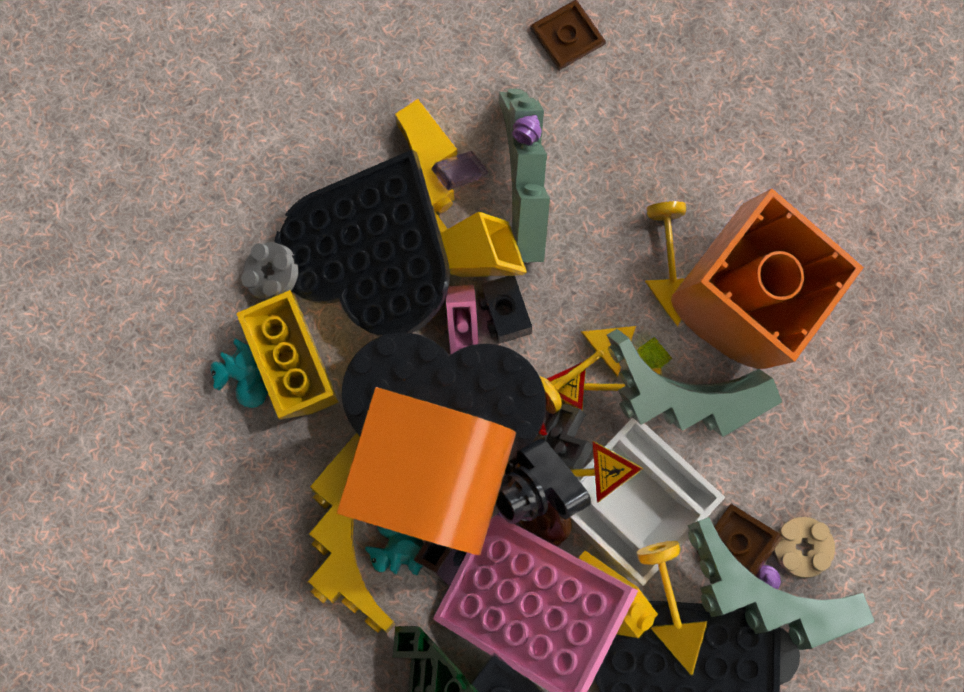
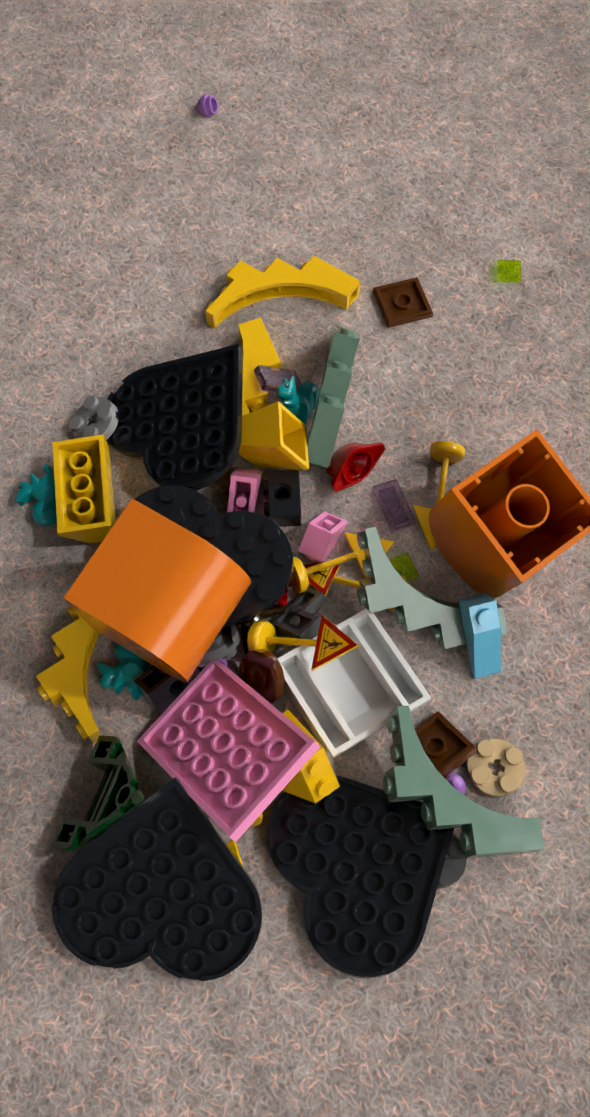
camera: 15 degrees right, 10 degrees down
black beam [496,438,591,524] -> none
medium lavender plate [512,115,542,146] -> none
yellow piece [636,541,707,676] -> none
none -> yellow arch [205,255,361,329]
none -> teal animal [276,376,320,425]
none -> bright pink slope [298,511,348,562]
none -> red hat [326,442,386,492]
none -> clear purple tile [372,479,416,533]
none -> medium azure slope [458,593,501,679]

